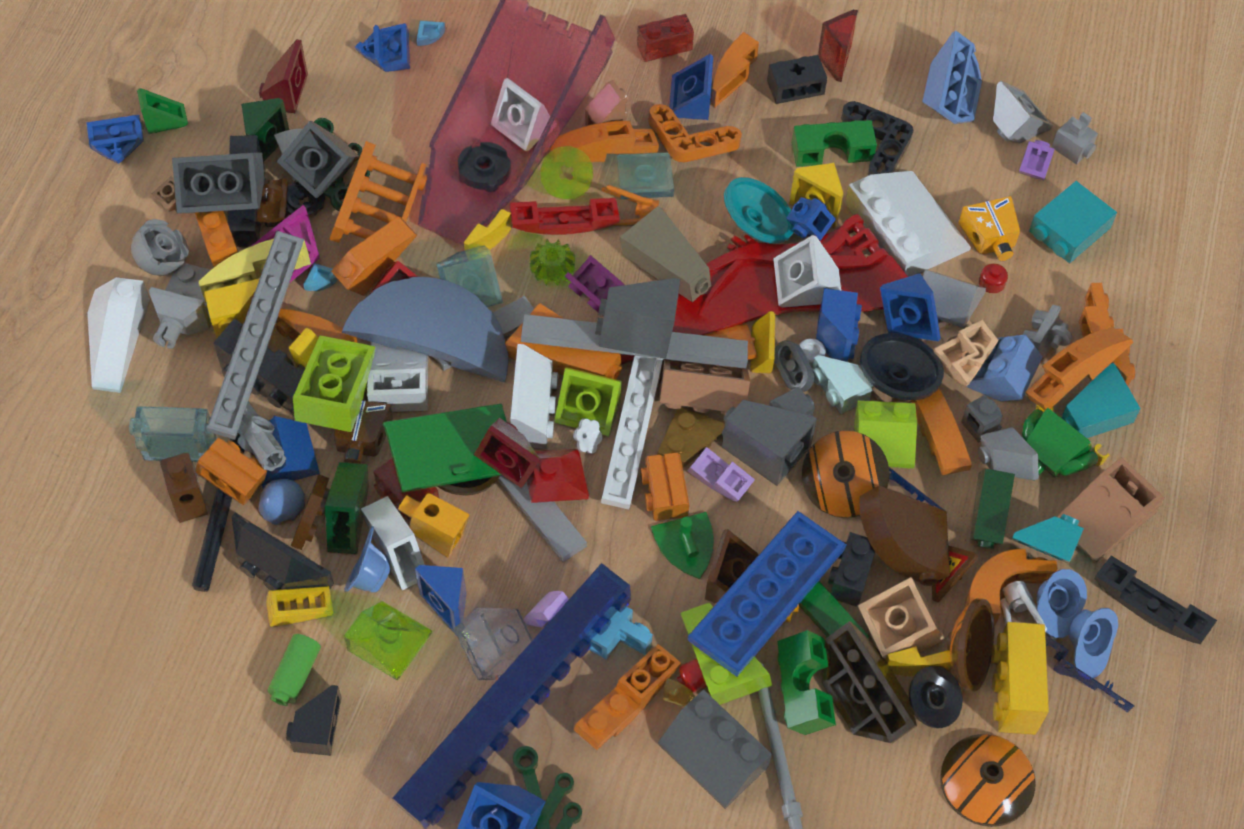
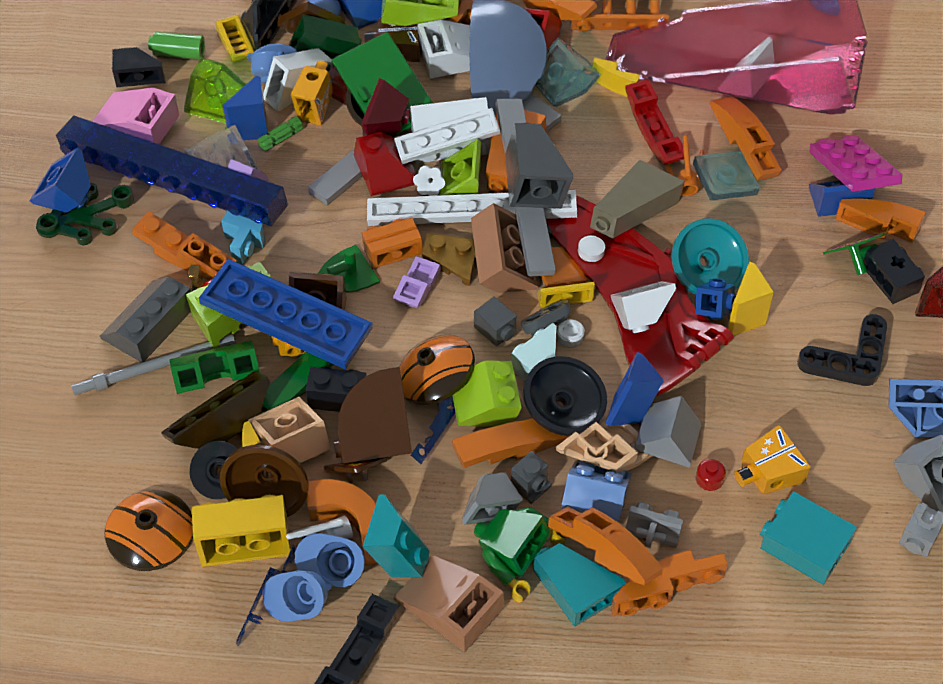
camera: 80 degrees right, 5 degrees down
black plate [458,142,511,192] -> none
clear neon green gear [529,239,575,286] -> none
clear neon green plate [540,146,593,199] -> none
magenta bracket [565,255,625,313] -> none
nougat slope [585,80,628,126] -> none
clear red brick [637,14,694,62] -> none
orange beam [648,104,742,162] -> none
dark grey slope [722,400,817,486] -> none
green arch [791,120,877,167] -> none
blue slope [816,288,862,362] -> none
white slope [845,171,971,277] -> none
dark green slope [970,468,1015,549] -> none
medium lavender bracket [1019,140,1055,181] -> none
none -> bright pink slope [89,88,179,150]
none -> bright green axle [258,116,303,151]
none -> white tile [394,108,500,164]
none -> white tile [578,236,605,262]
none -> dark pink plate [810,135,902,192]
none -> green shield [823,231,887,275]

